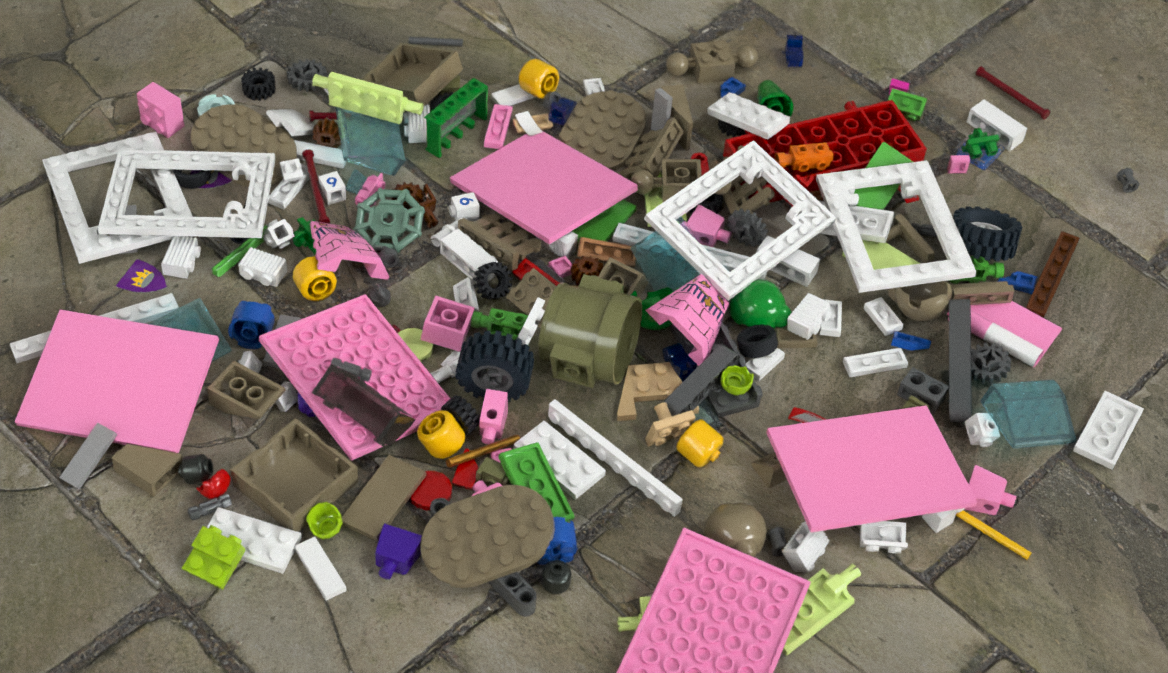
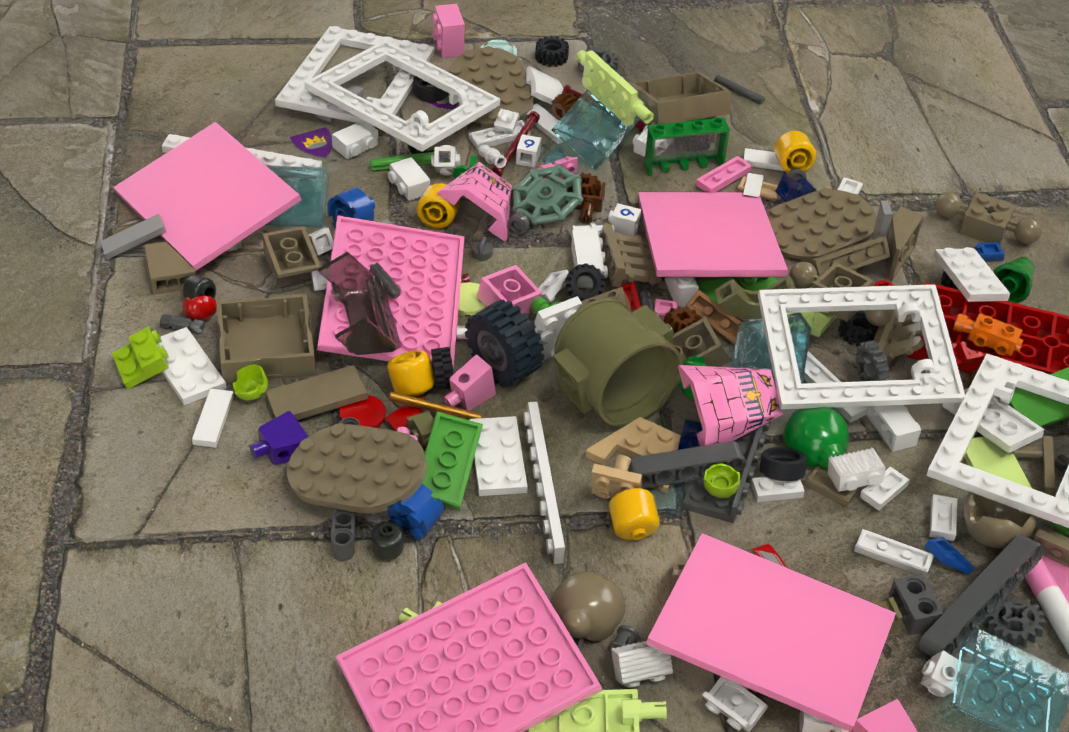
camera: 40 degrees right, 5 degrees down
bright pink torso [684,204,732,247] -> none
none -> white pin [479,145,507,168]
none -> olive arch [715,275,796,320]

